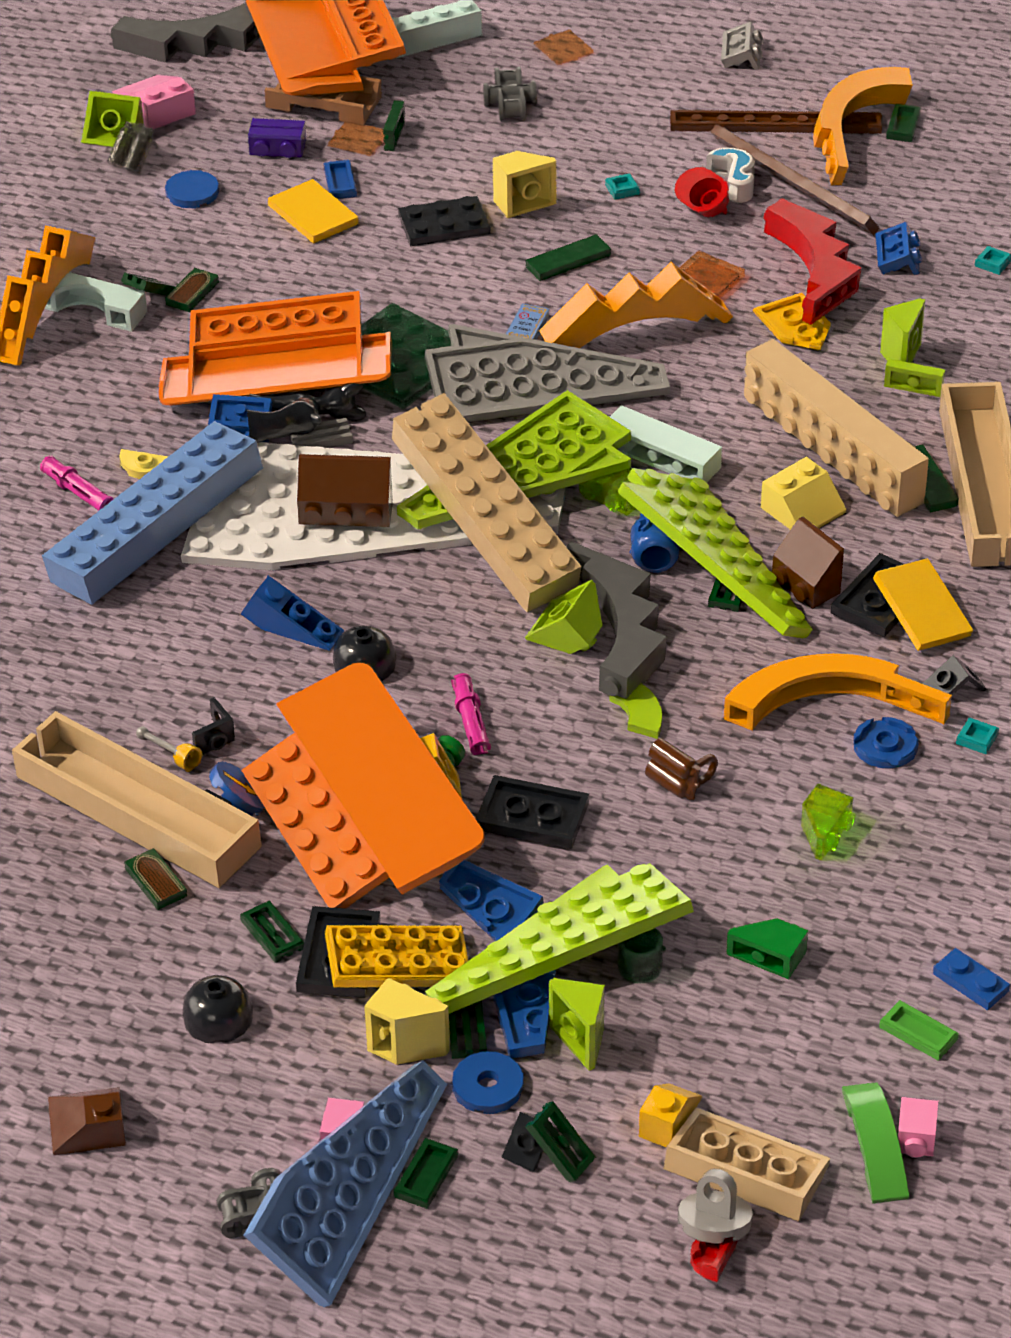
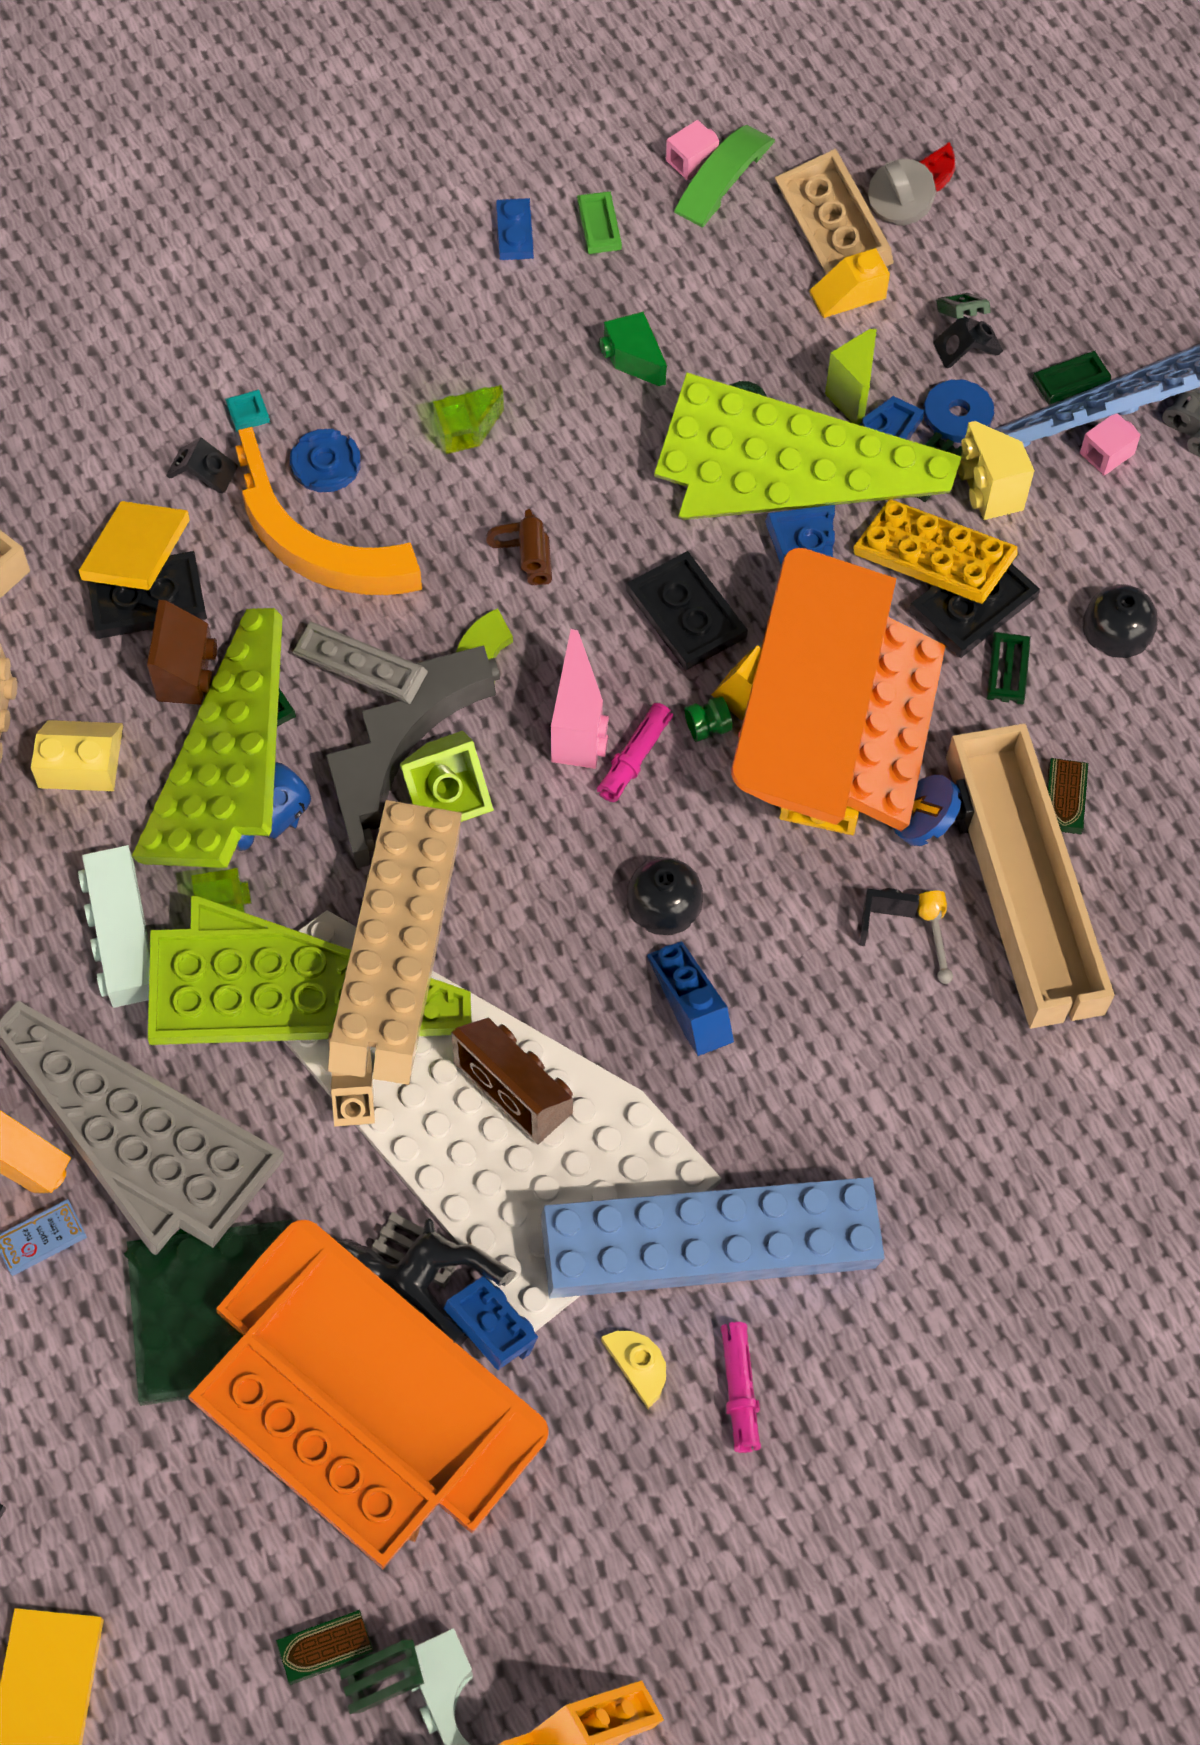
camera: 140 degrees left, 20 degrees up
none -> light grey tile [292,621,428,704]
none -> bright pink slope [551,629,609,769]

